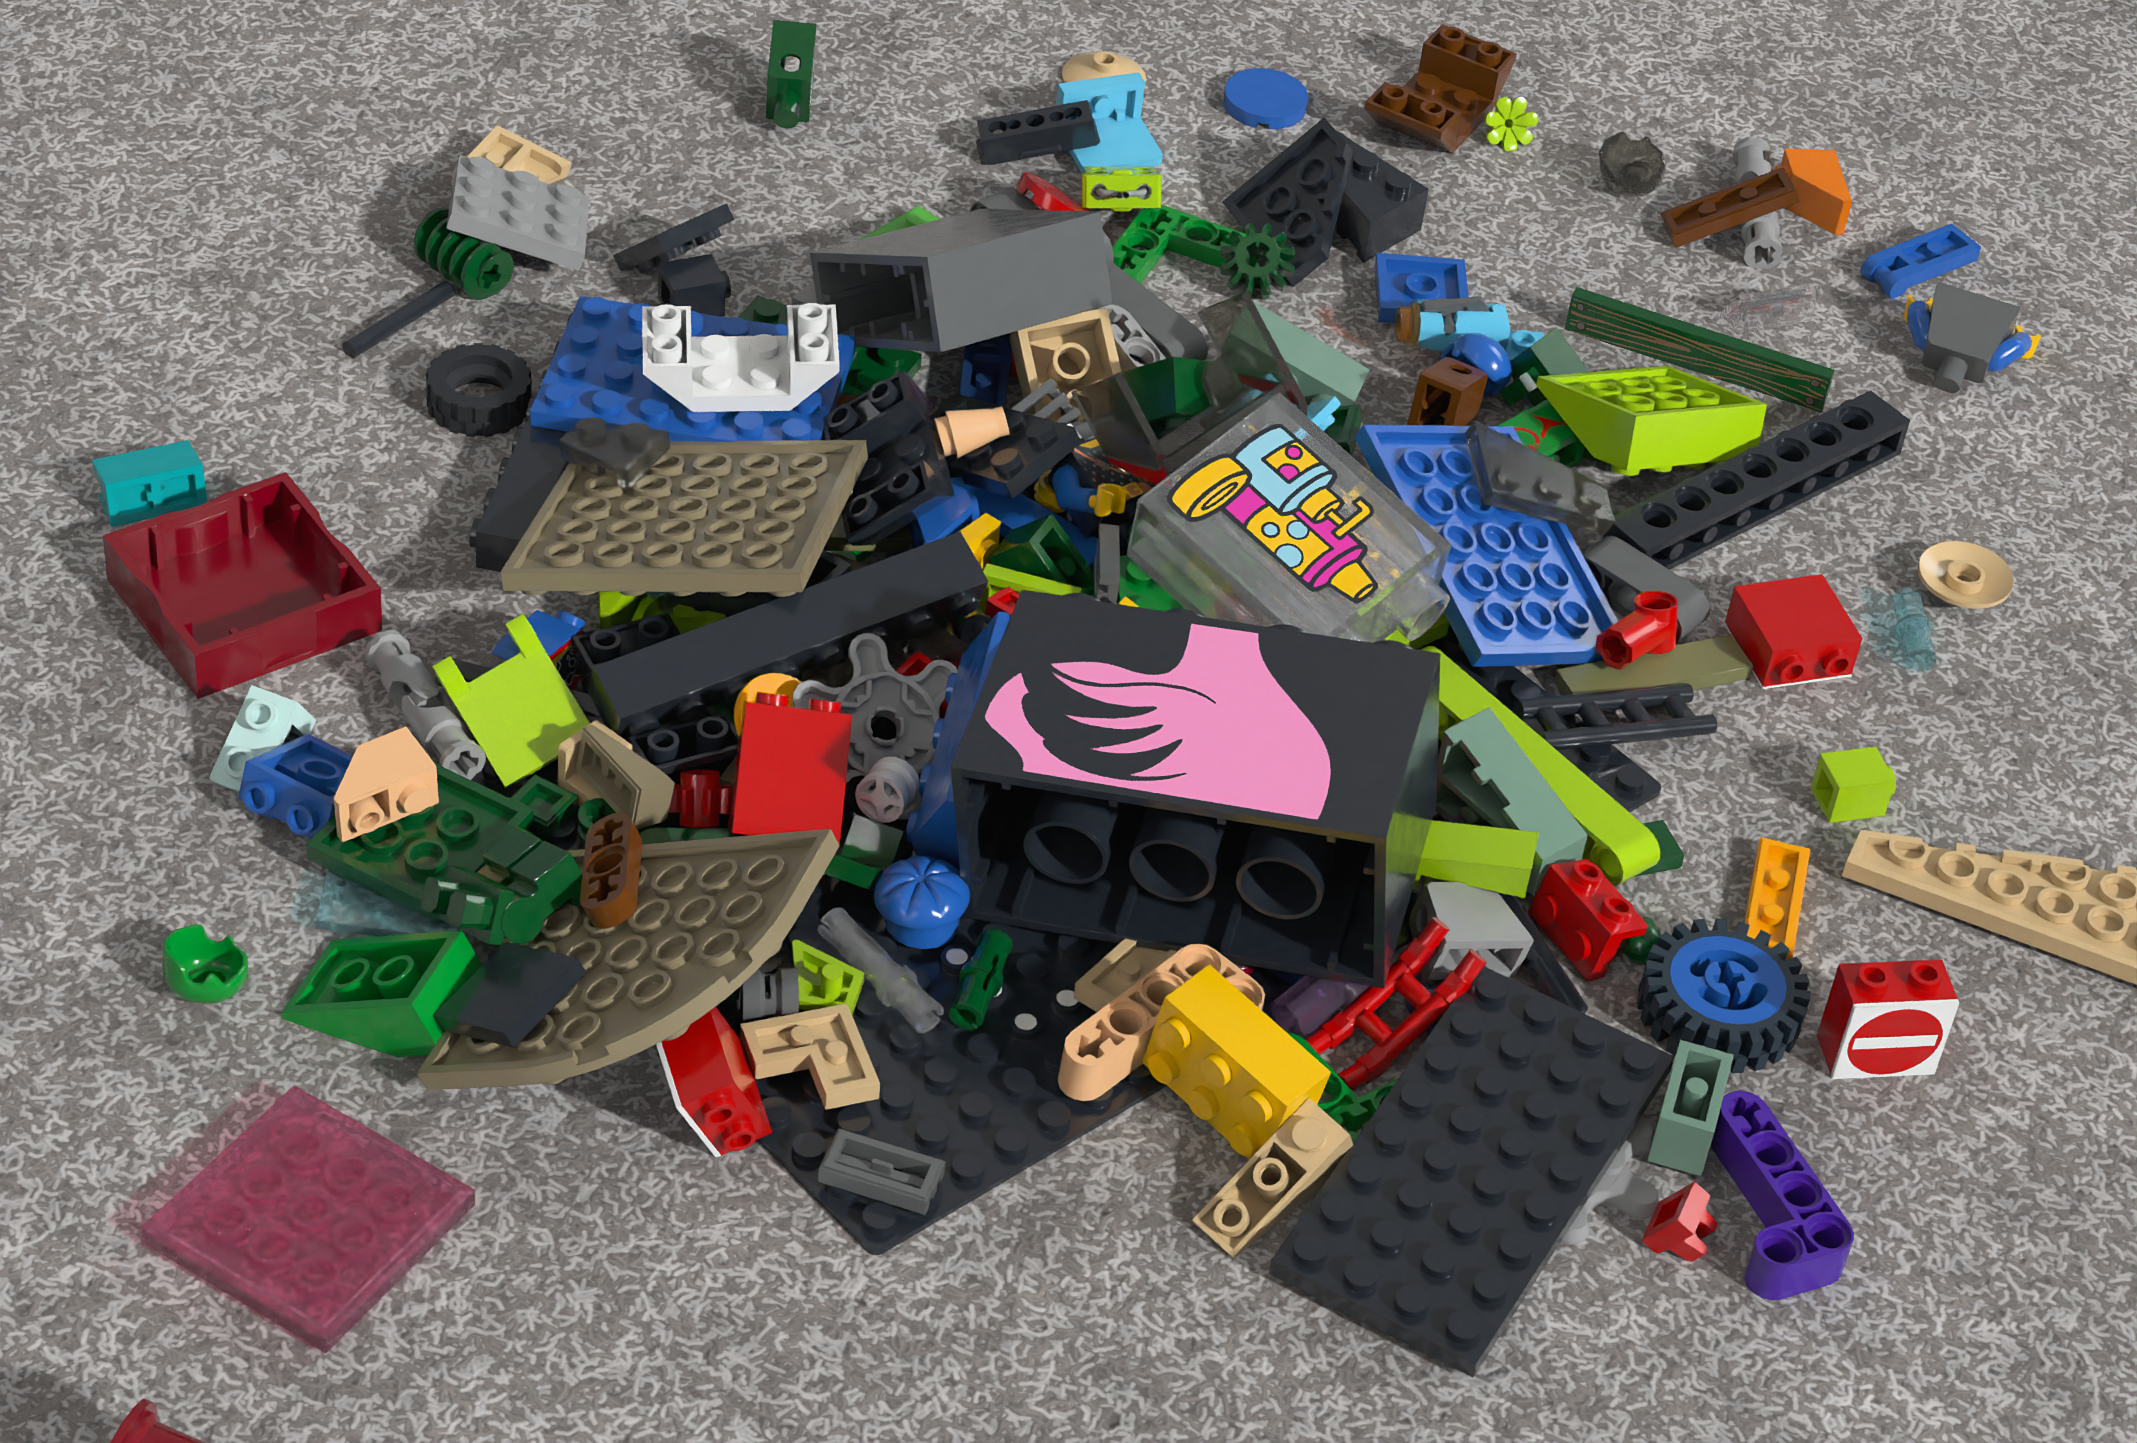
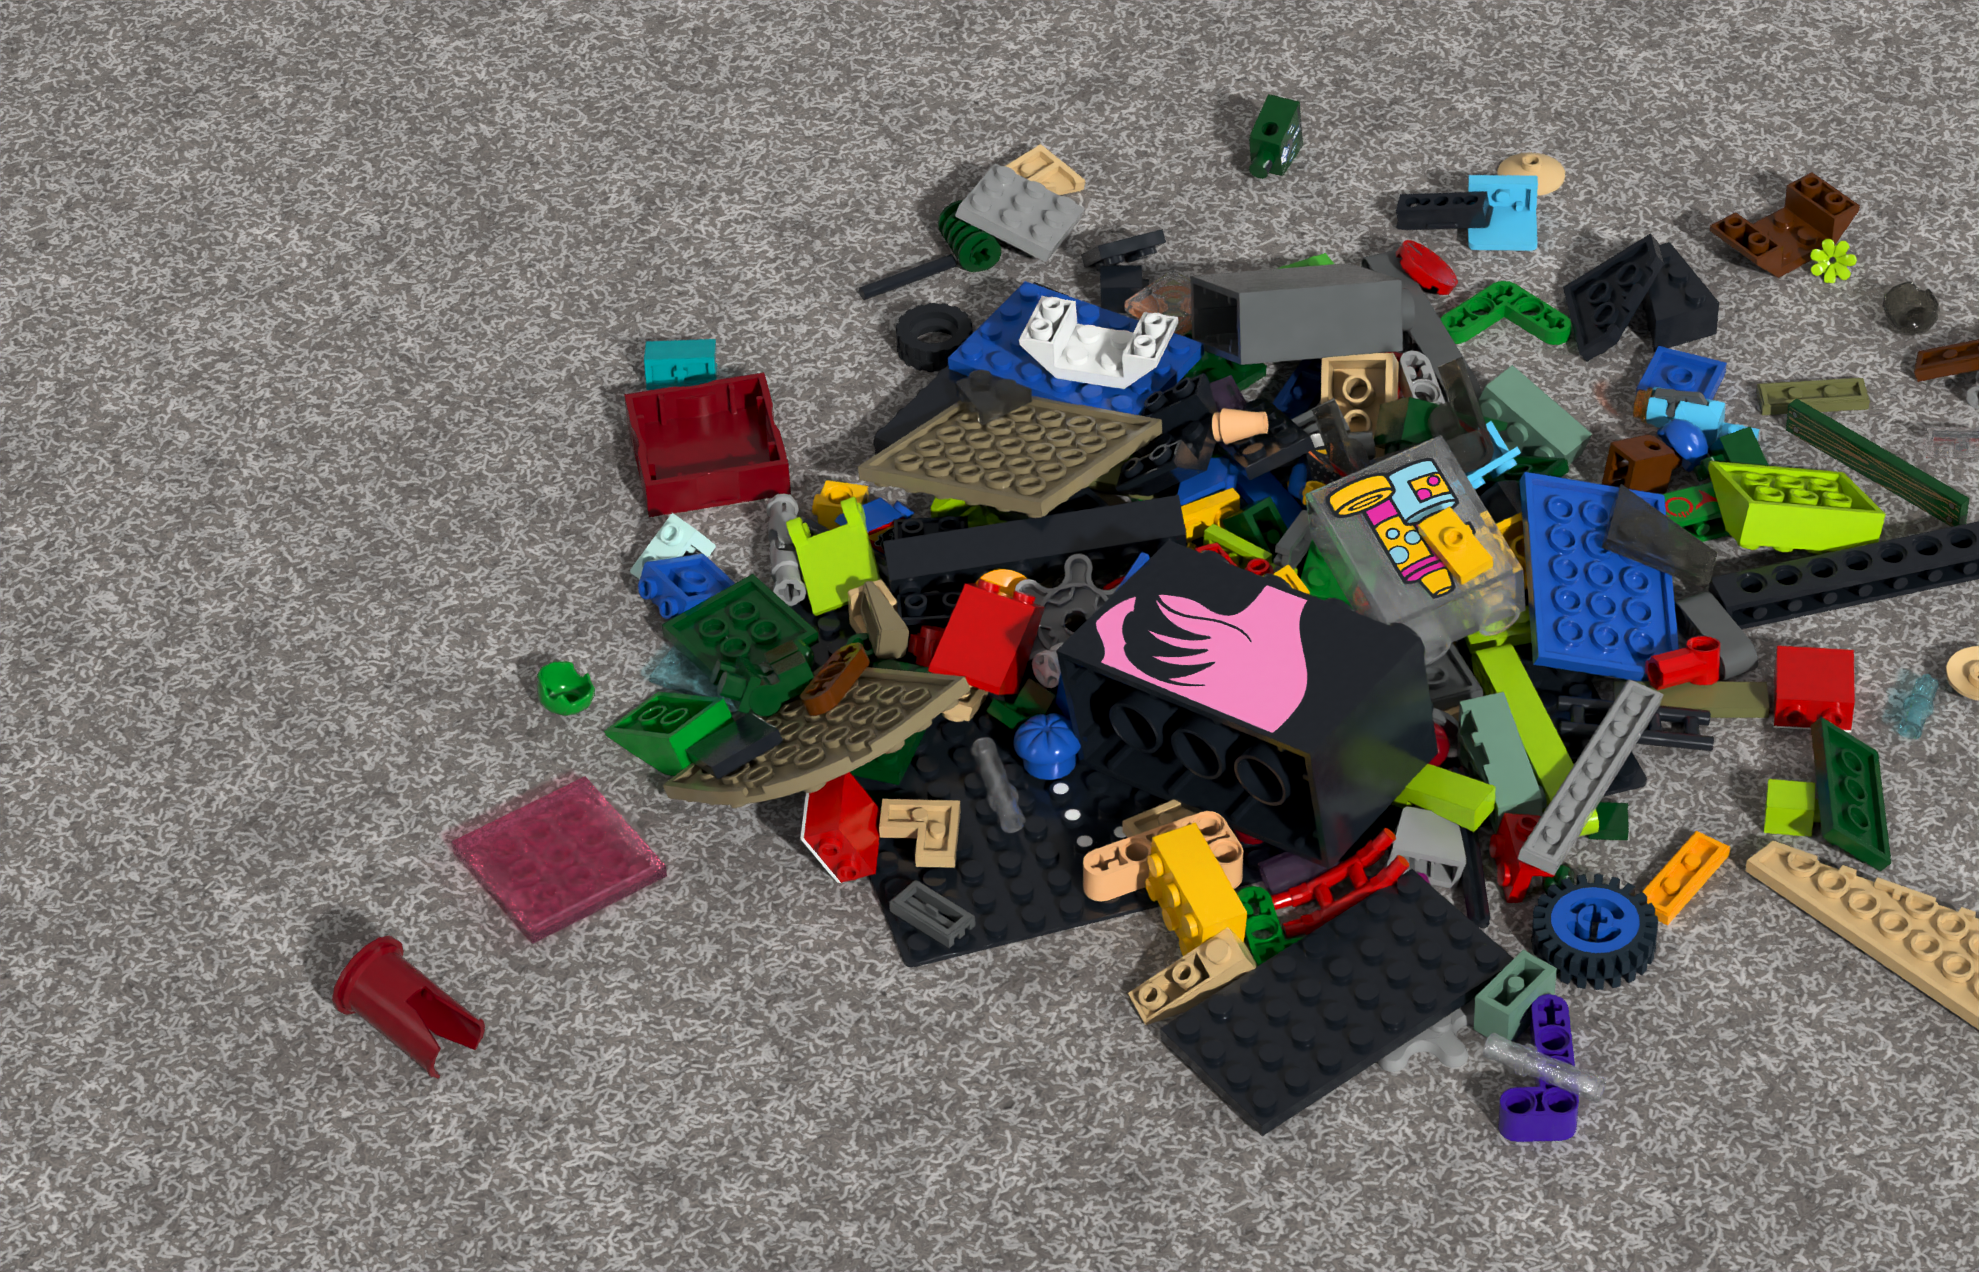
camera: 30 degrees right, 0 degrees up
light nougat slope [334,727,439,842] -> none
dark green tile [510,775,578,839] -> none
dark grey wheel [740,968,799,1023] -> none
lime piece [792,940,864,1015] -> none
dark green pin [949,929,1013,1030] -> none
lime piece [1081,166,1162,212] -> none
dark green gear [1220,223,1295,299] -> none
blue tile [1224,68,1309,129] -> none
red tile [1641,1181,1718,1262] -> none
piece [1816,959,1959,1079] -> none
none -> yellow brick [812,480,869,530]
none -> clear tile [1125,269,1192,336]
none -> yellow plate [1418,506,1493,585]
none -> clear pin [1483,1033,1606,1103]
none -> light grey tile [1518,679,1663,875]
none -> olive tile [1756,378,1870,415]
none -> dark green plate [1810,717,1891,871]

